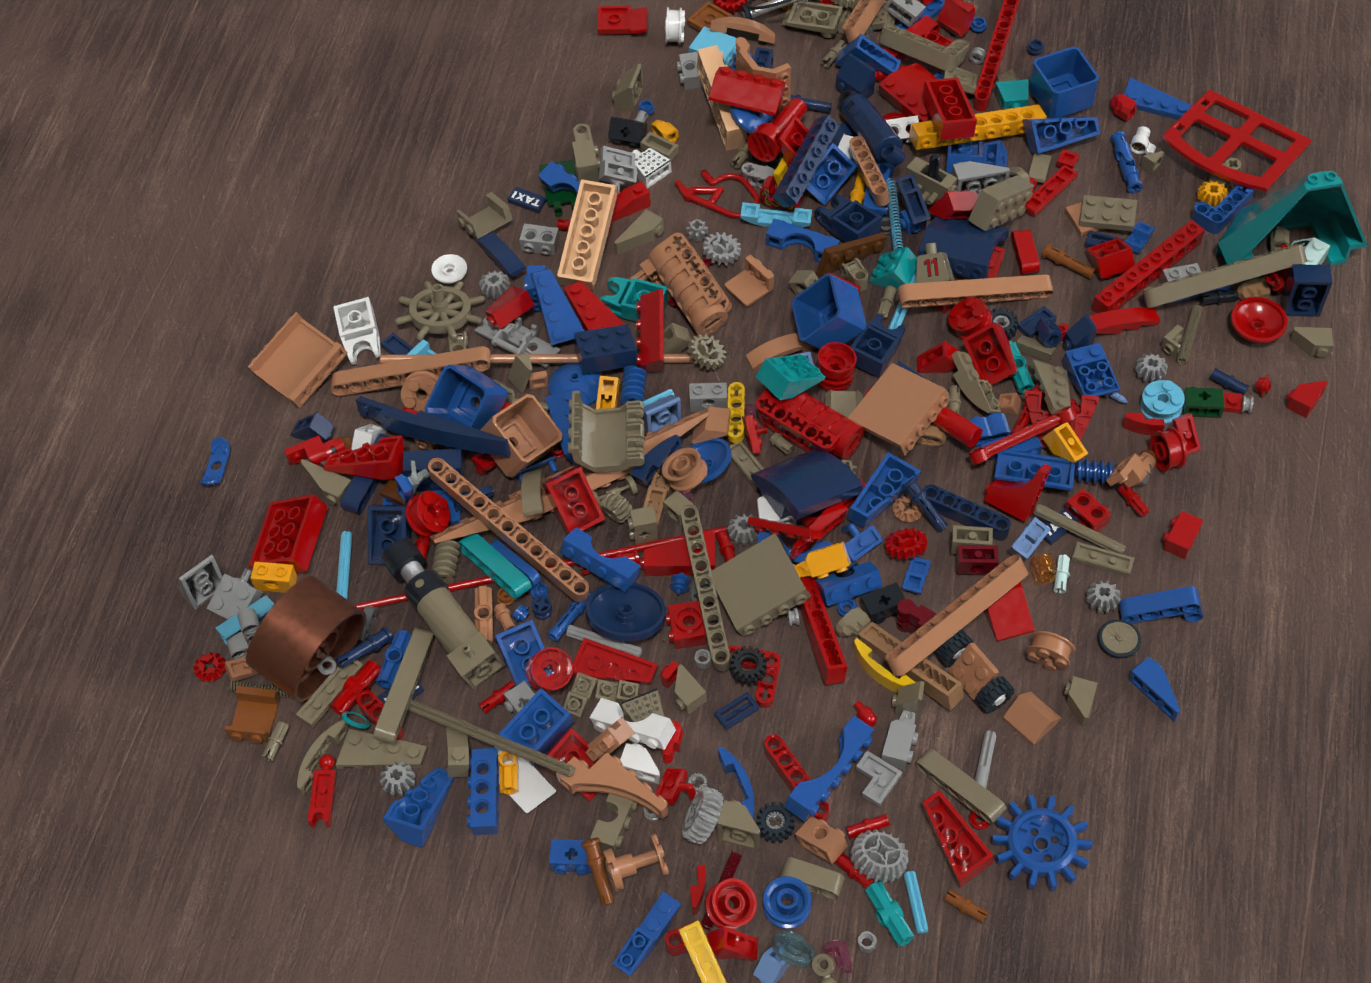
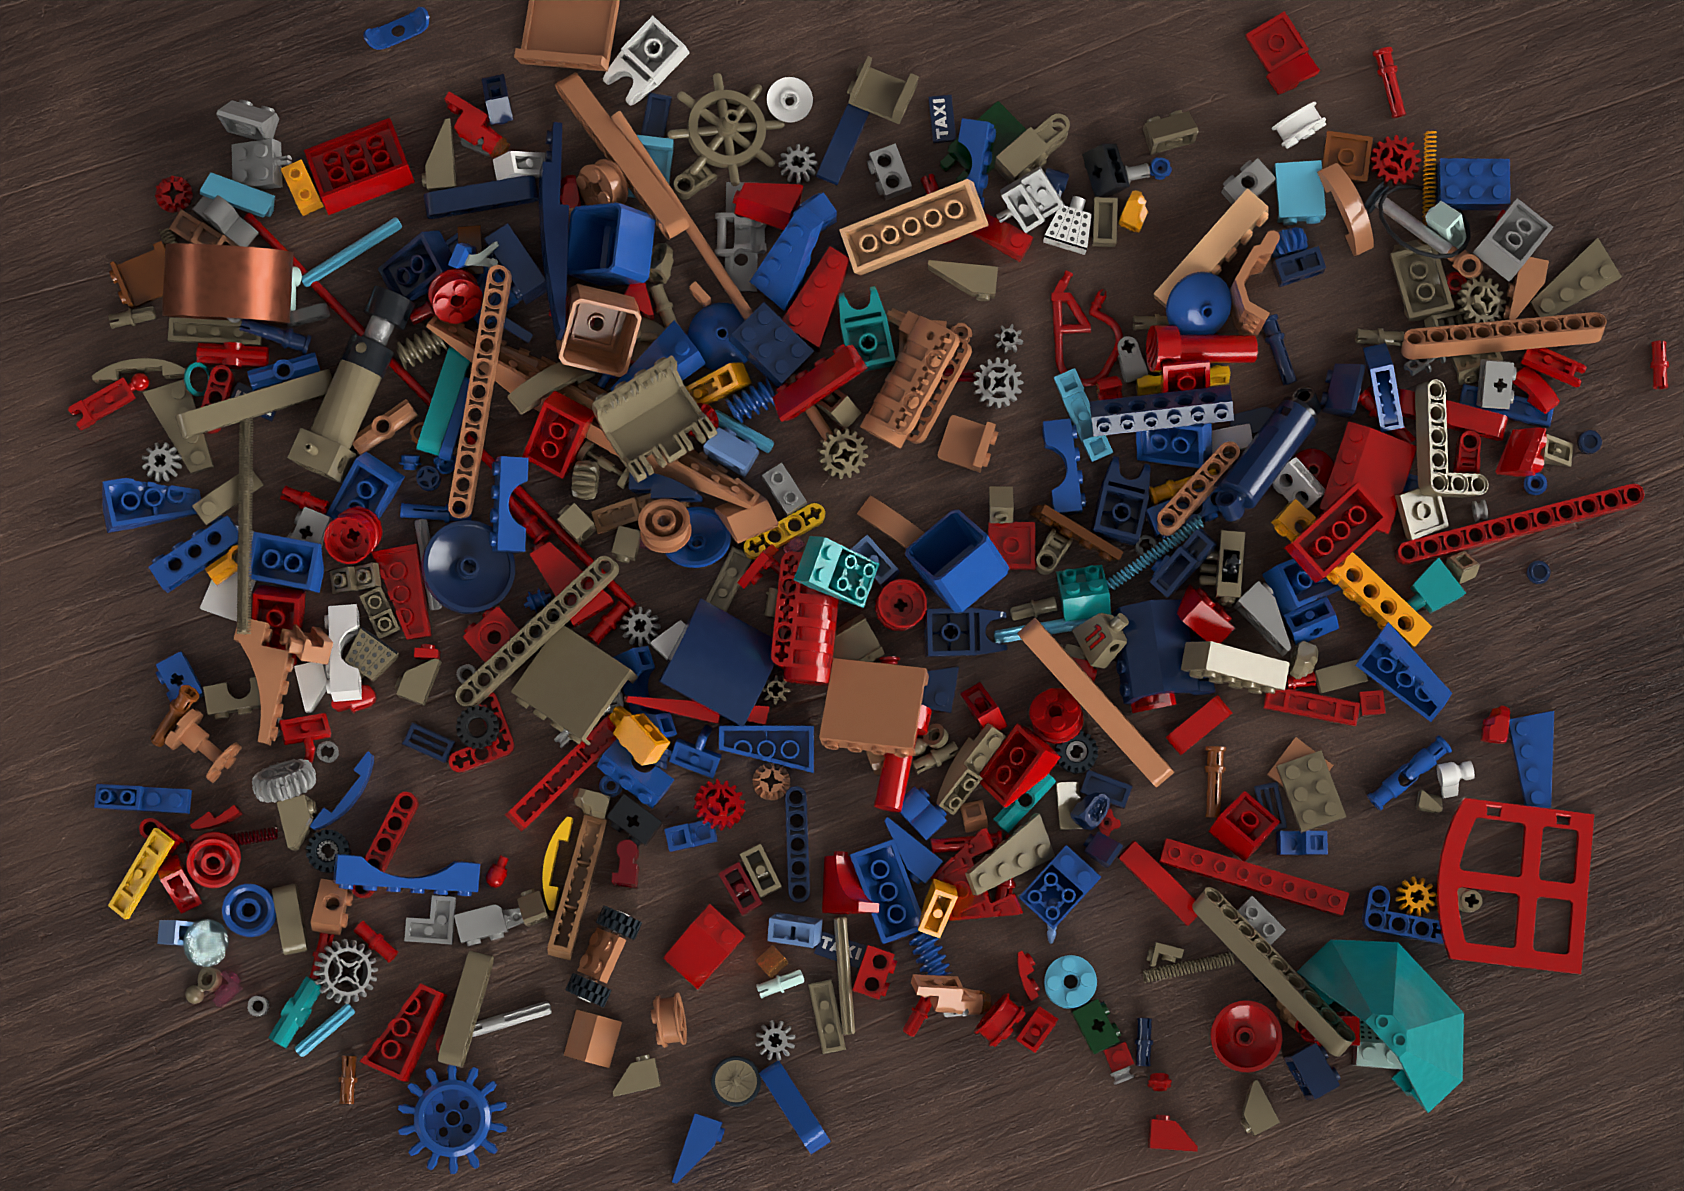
camera: 55 degrees right, 25 degrees up
red wedge [323,435,404,480] -> none
nougat pin [494,603,516,631] -> none
dark tan slope [508,355,533,393] -> none
red slope [708,67,786,116] -> none
red plate [747,517,823,542] -> none
nougat beam [885,555,1028,676] -> none
dark blue pin [901,477,948,532] -> none
red piece [968,405,1077,465] -> none
blue plate [1029,47,1099,118] -> none
light grey gear [1135,352,1168,383] -> none
red brick [1162,511,1204,559] -> none

